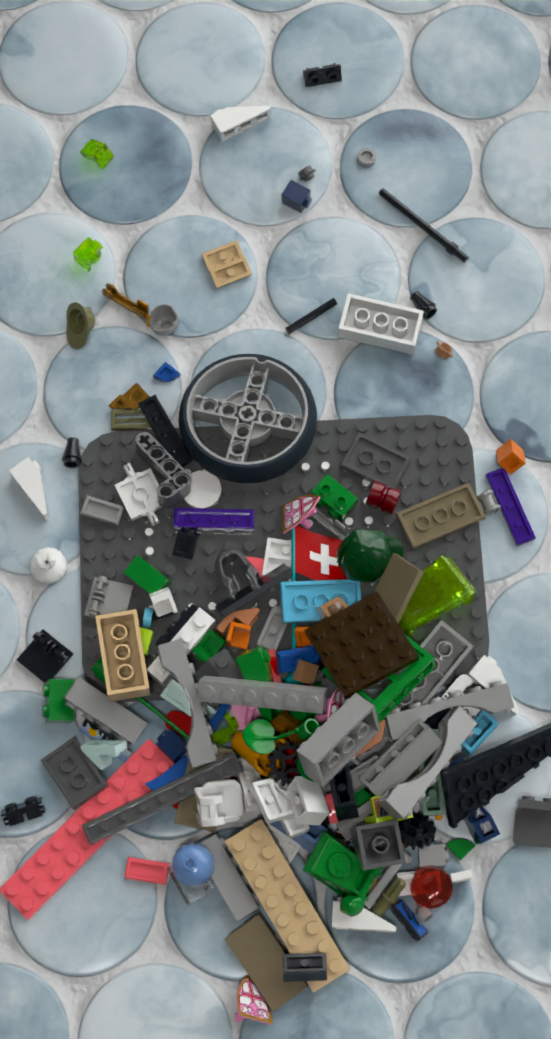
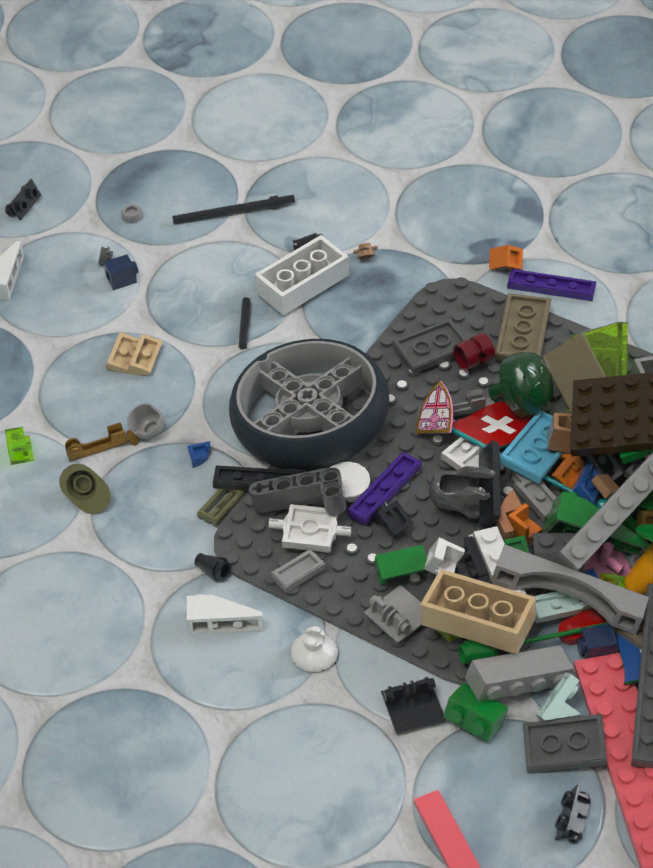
camera: 55 degrees left, 25 degrees down
sticker [79,719,132,763] -> none
pearl gold slope [108,382,150,410] -> none
green brick [311,474,358,522] -> none
light grey bush [477,490,501,516] -> none

